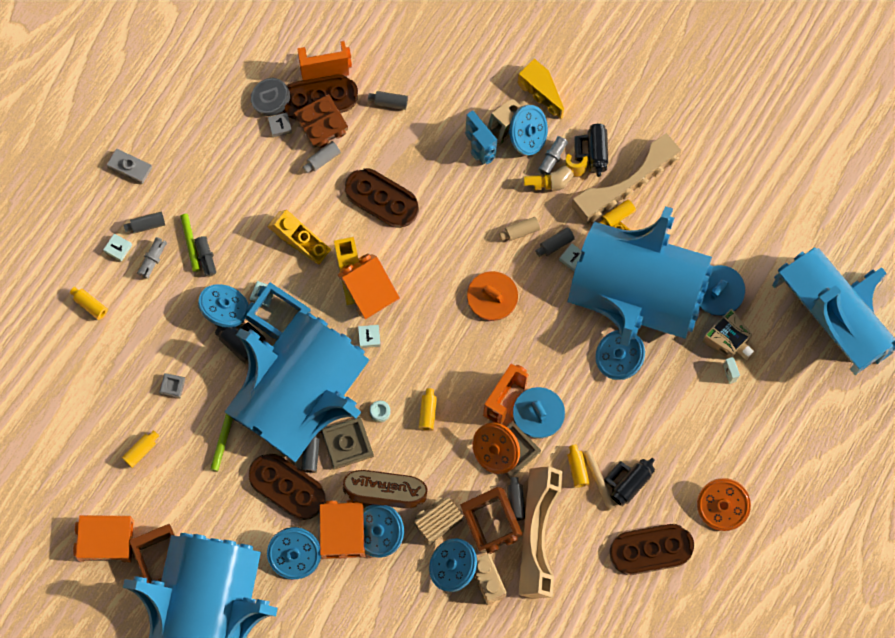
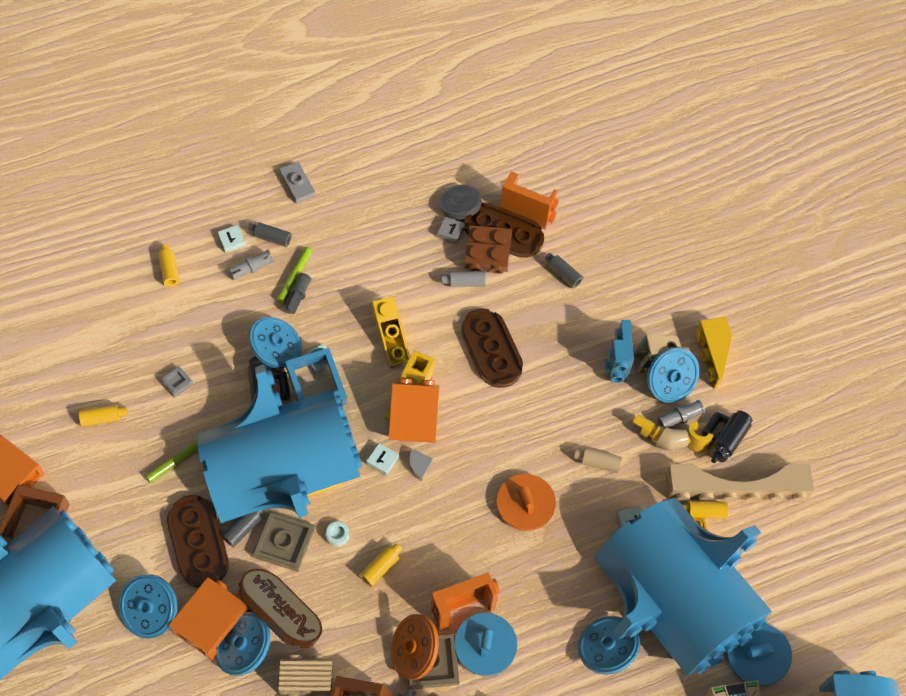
camera: 35 degrees right, 10 degrees down
dark grey cylinder [535,227,575,257] -> none
none -> light grey tile [410,449,433,481]

